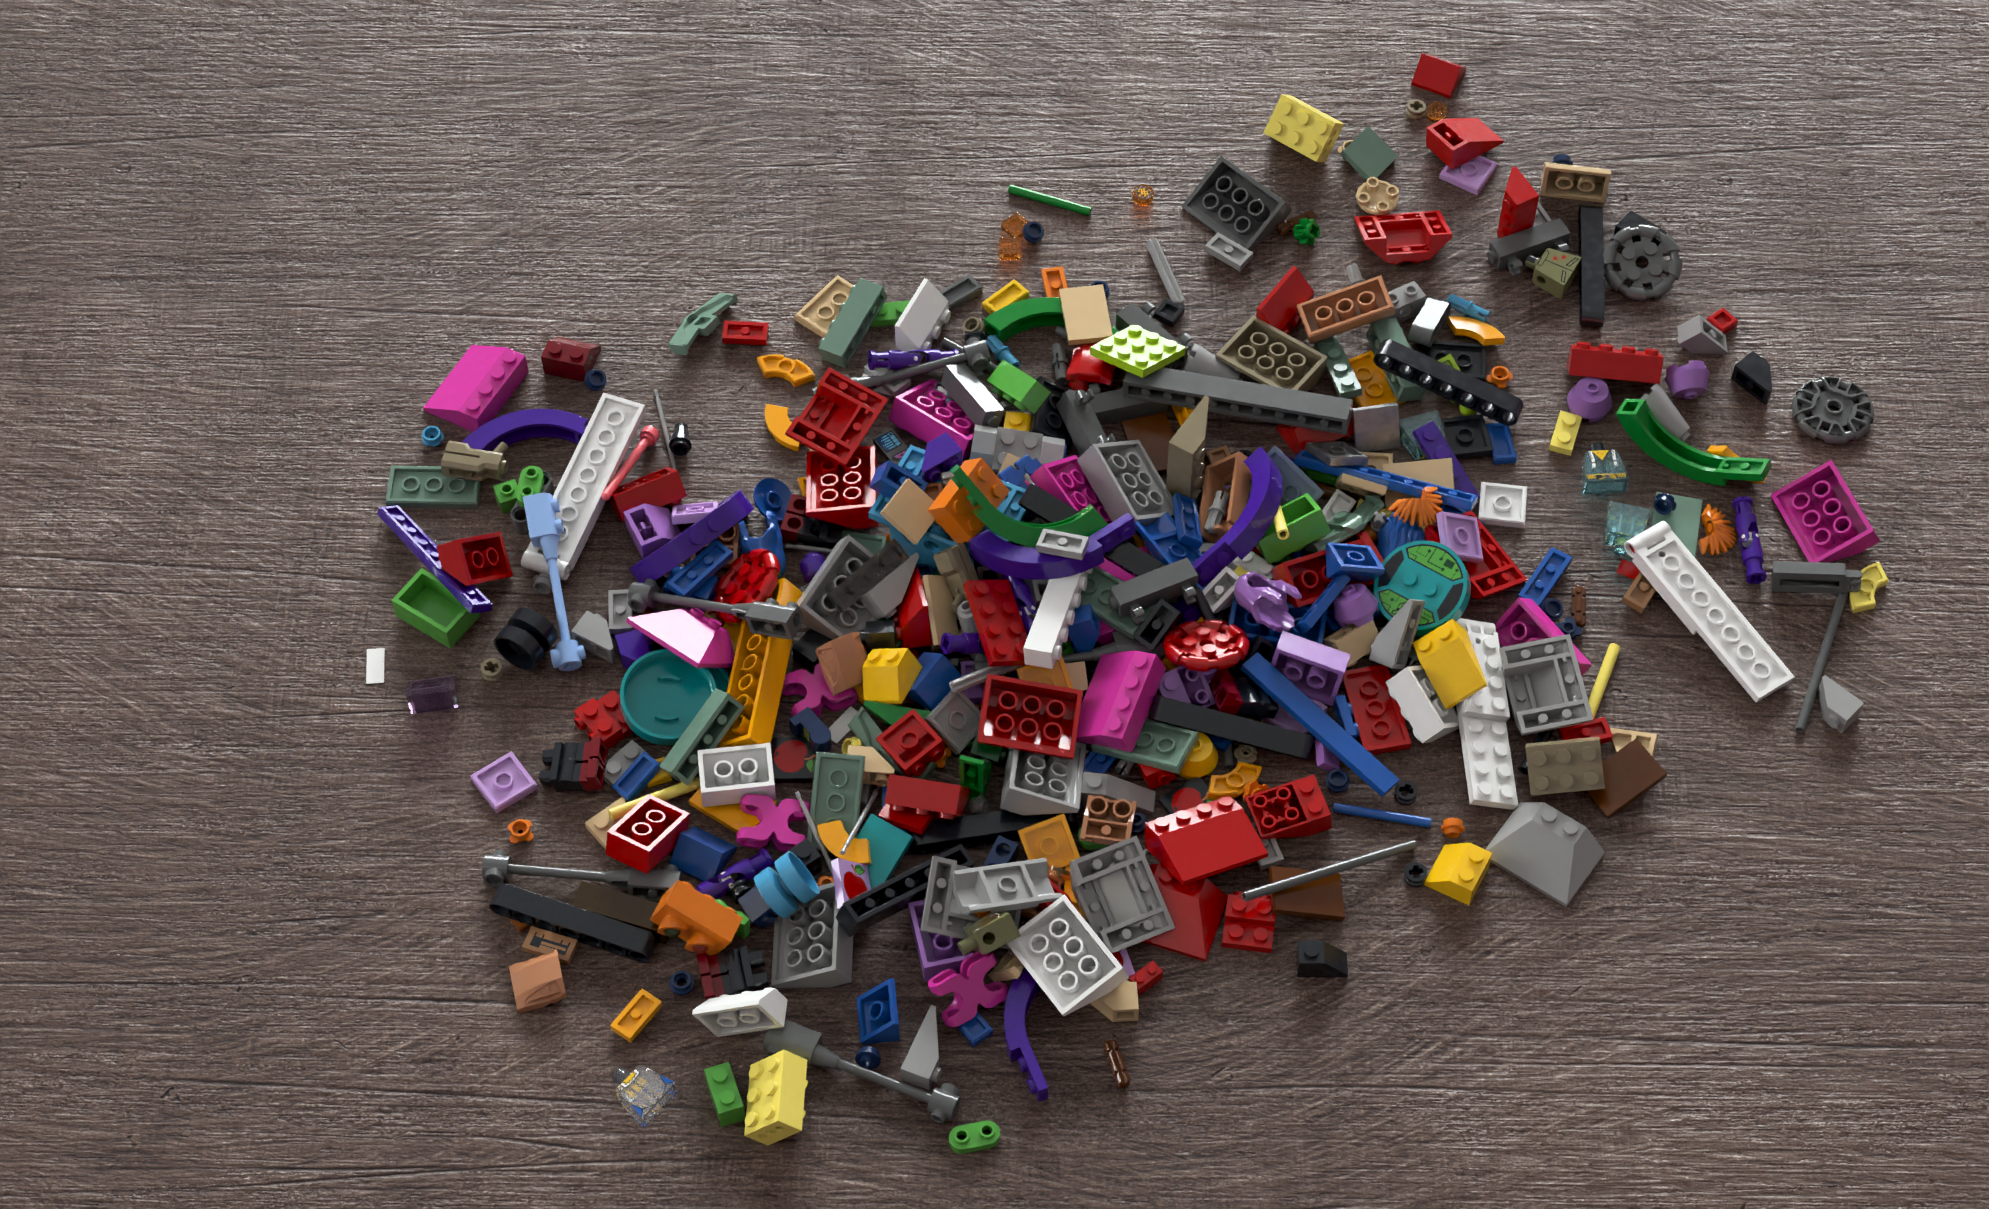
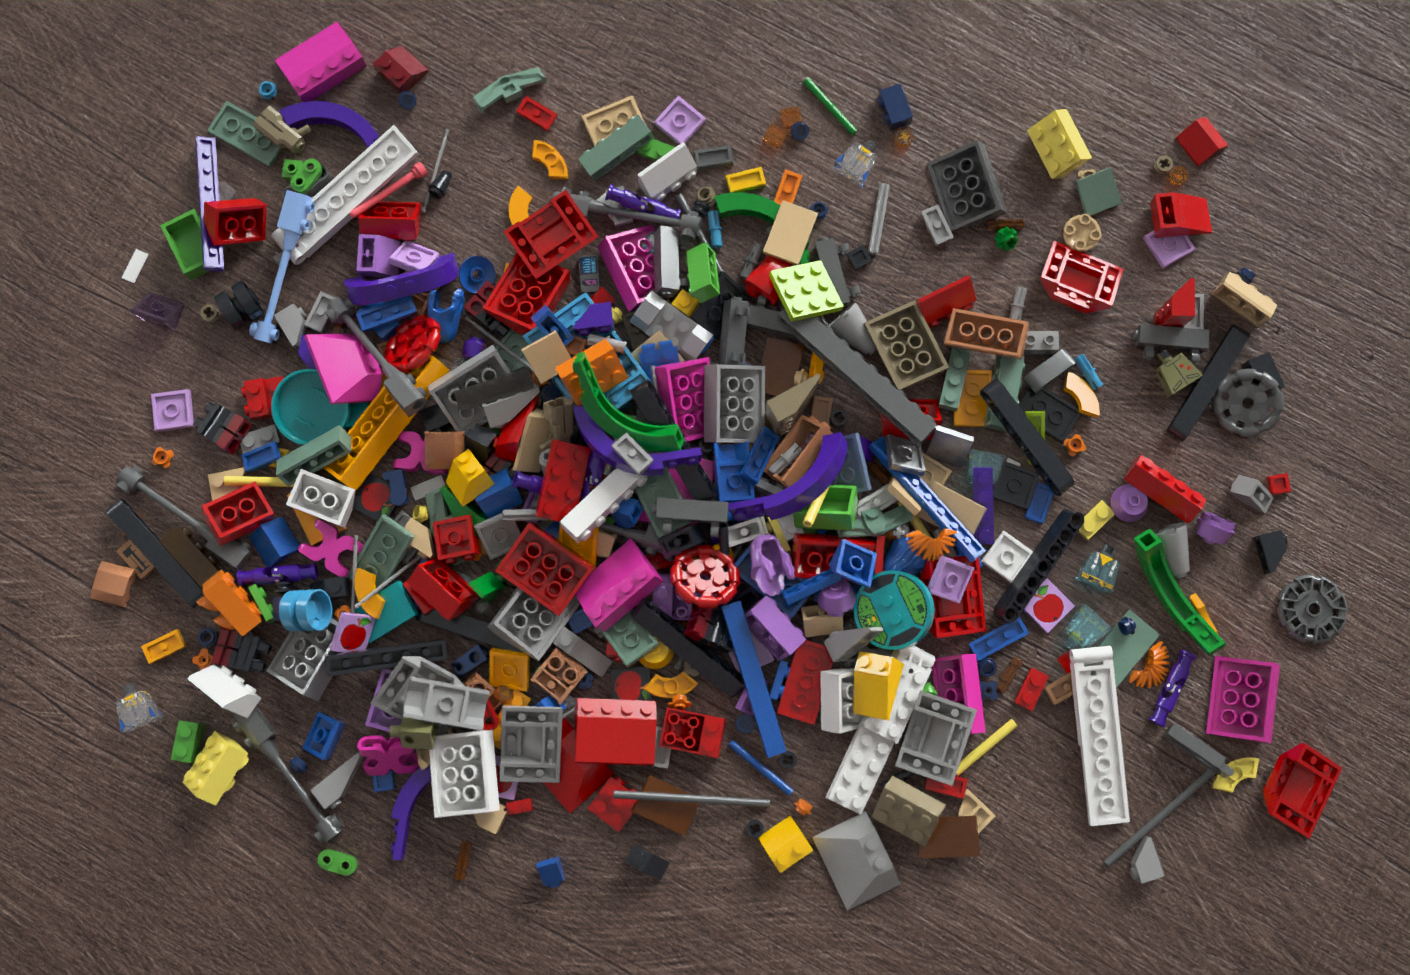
camera: 30 degrees right, 25 degrees up
none -> orange plate [192,648,214,671]
none -> blue slope [536,856,565,888]
none -> lavender tile [654,96,706,145]
none -> clear torso [834,140,877,188]
none -> dark blue brick [876,83,913,130]
none -> black beam [993,509,1084,623]
none -> red plate [1014,667,1049,711]
none -> tile [1024,578,1075,633]
none -> red slope [1263,742,1342,839]

